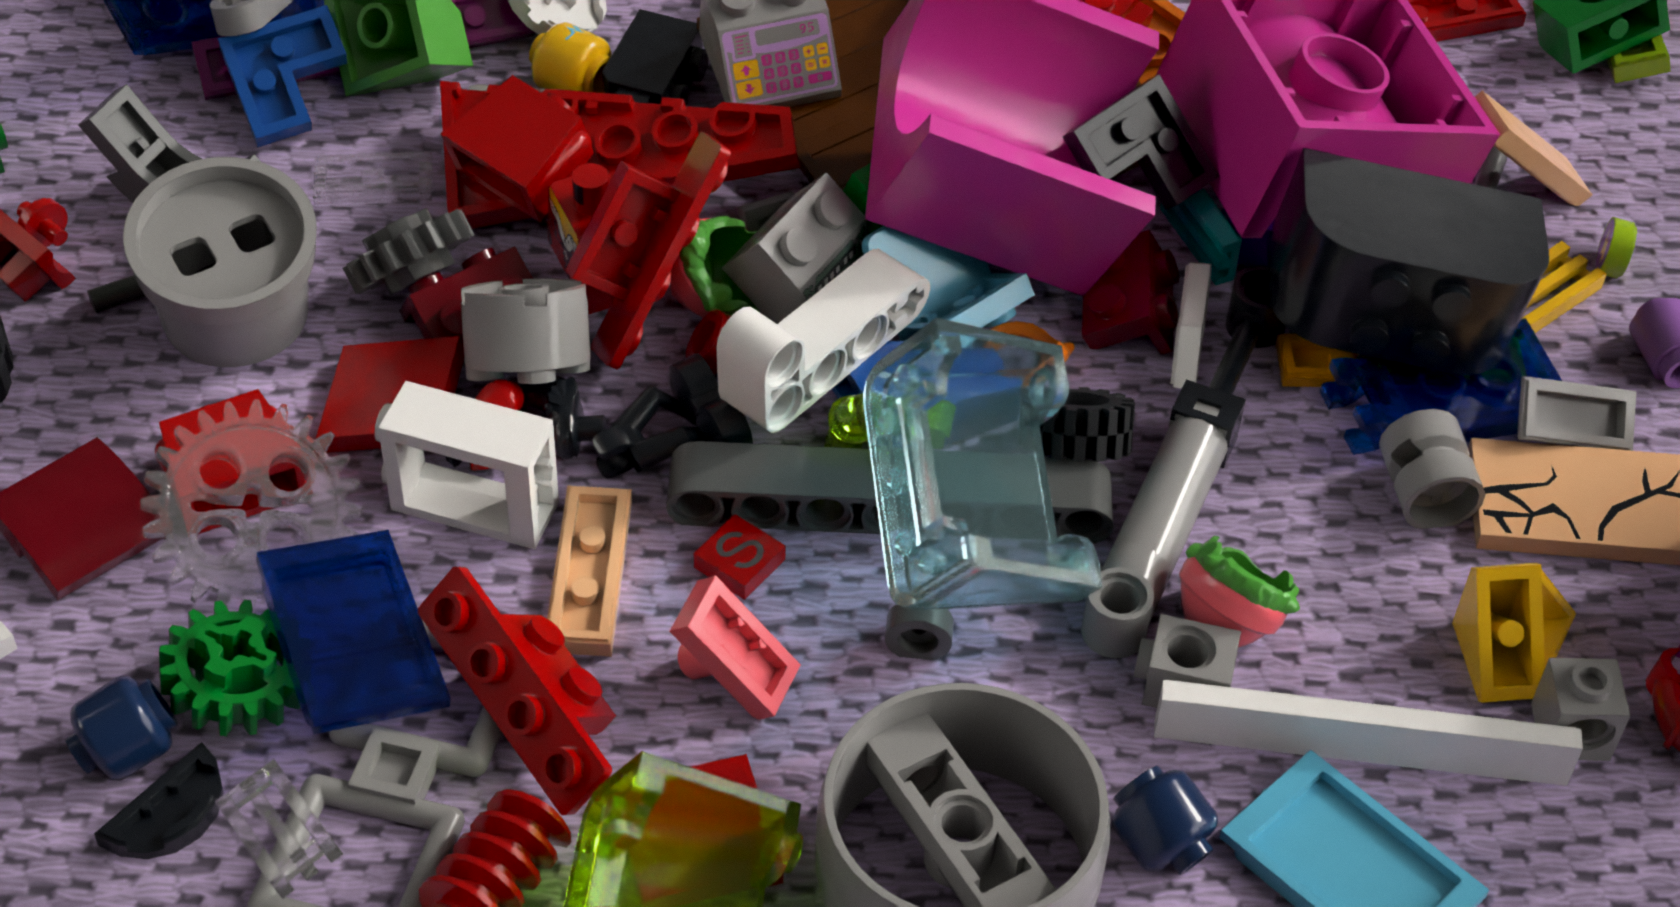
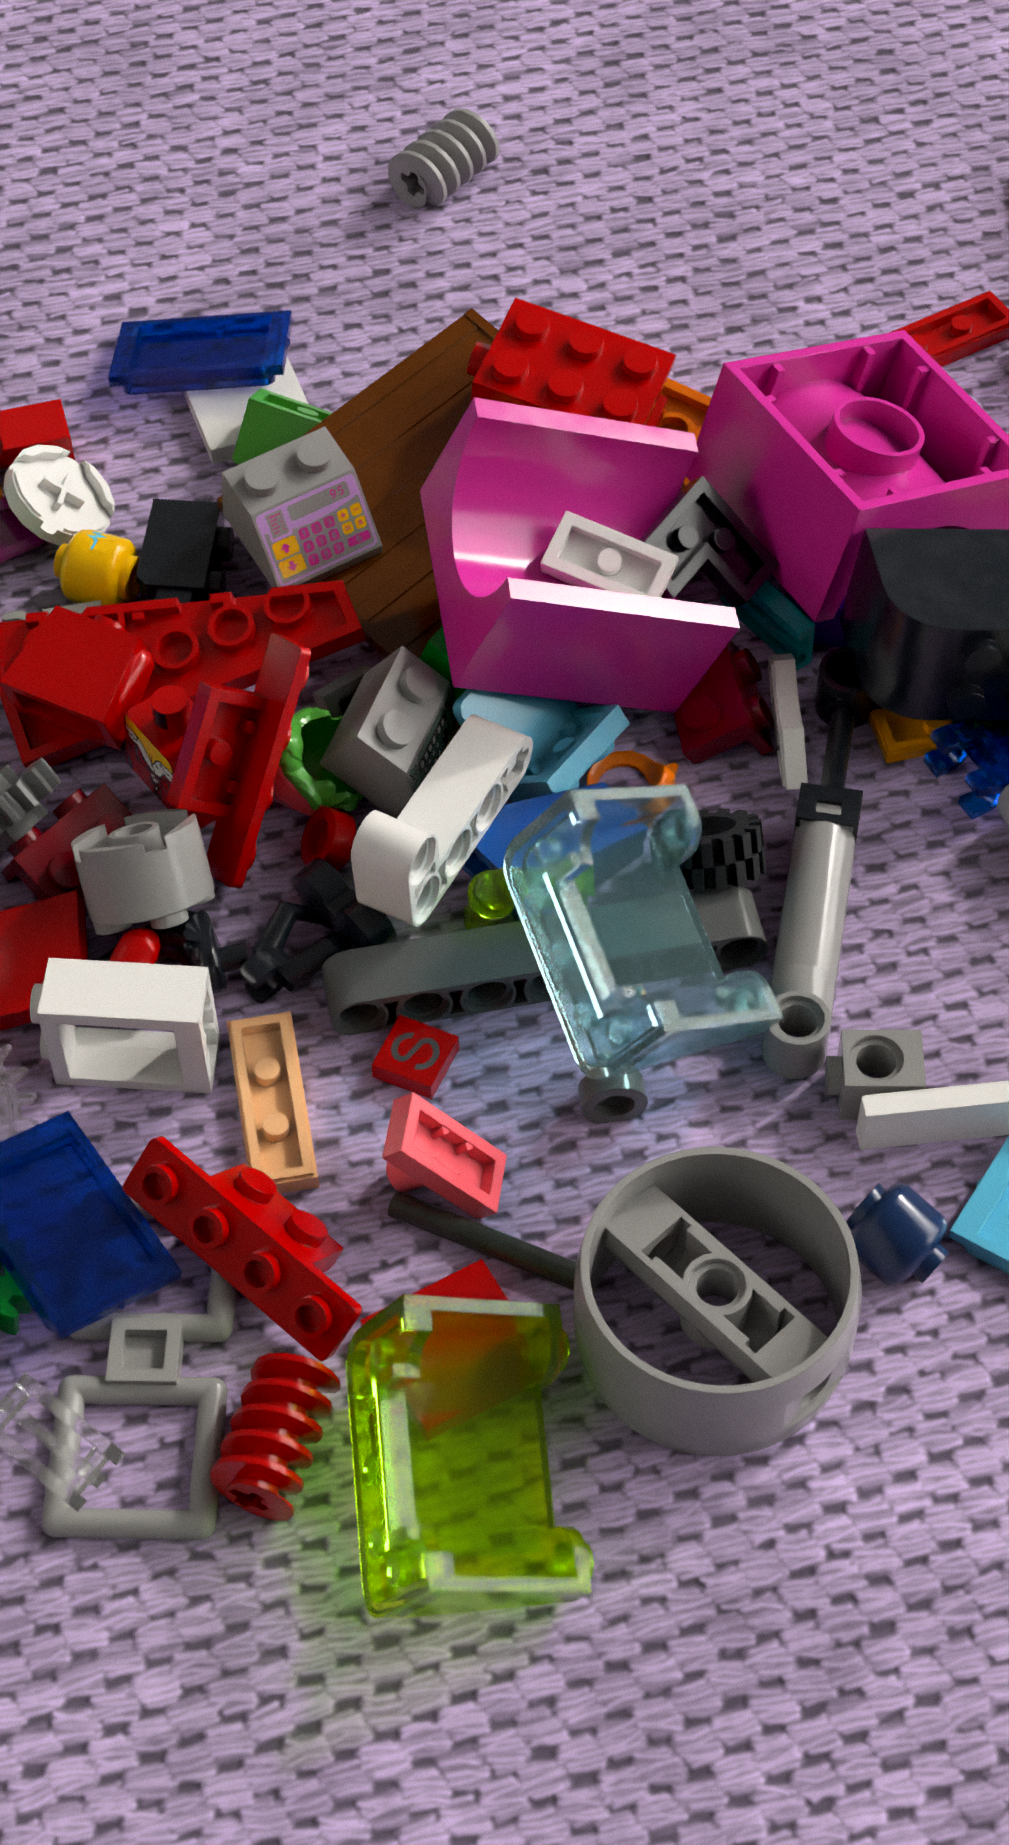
camera: 10 degrees left, 5 degrees up
hair [1179,536,1300,648] -> none
none -> pearl dark grey bar [388,1191,576,1291]
none -> white plate [540,510,679,598]

